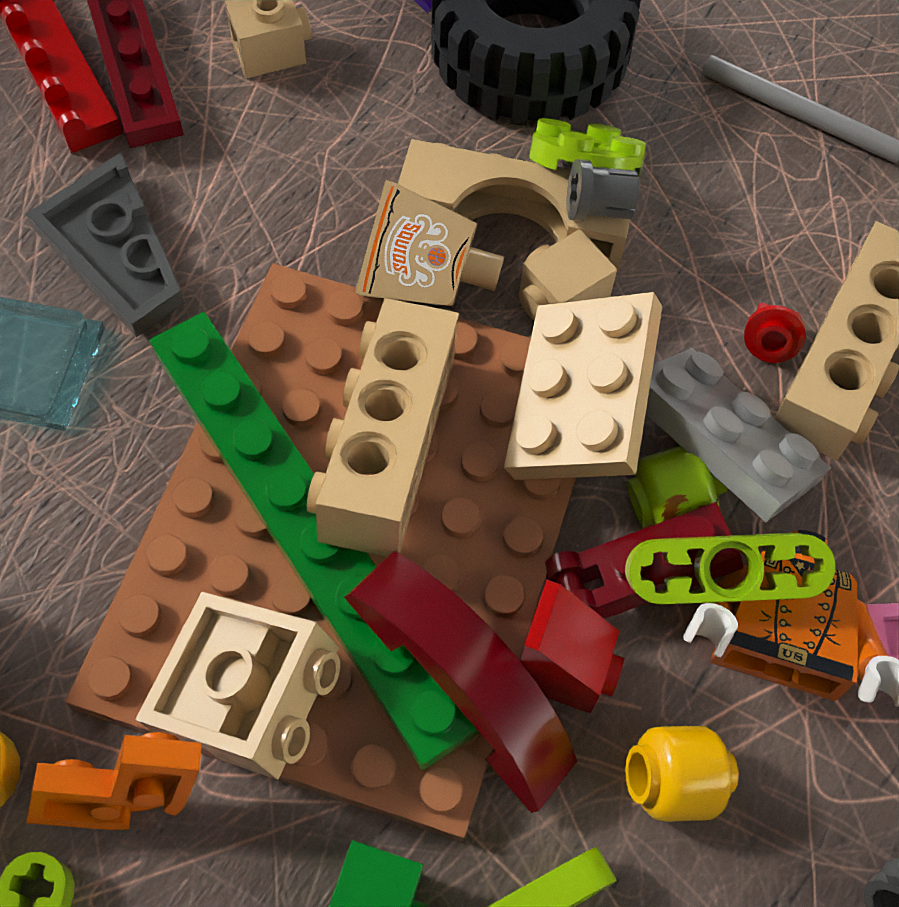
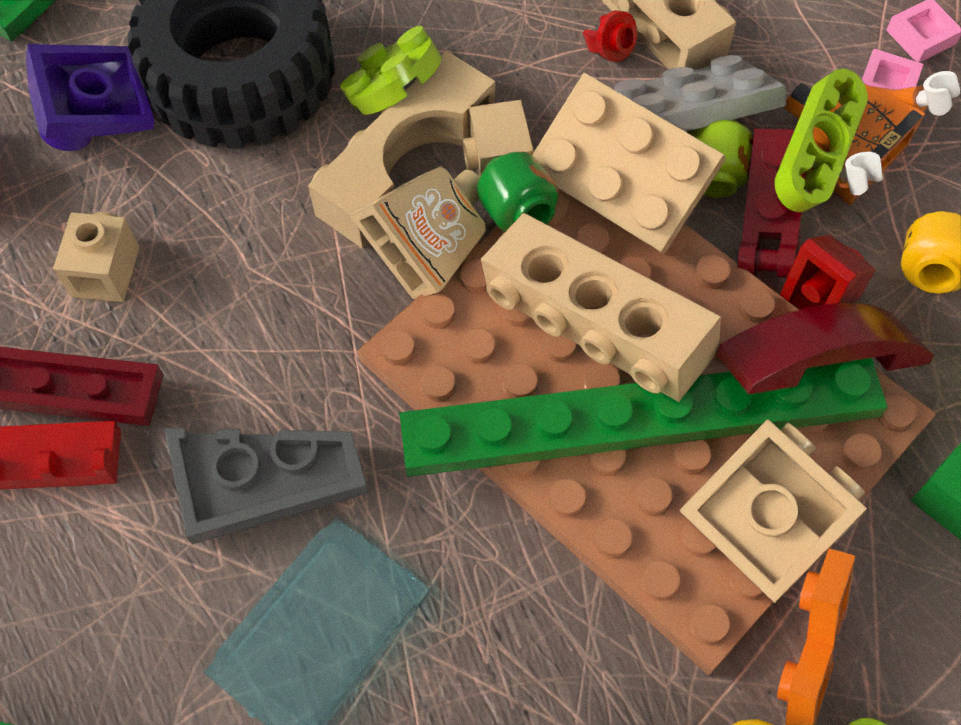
camera: 60 degrees left, 0 degrees up
dark grey bush [566,159,639,221] -> none
none -> green head [477,151,559,232]

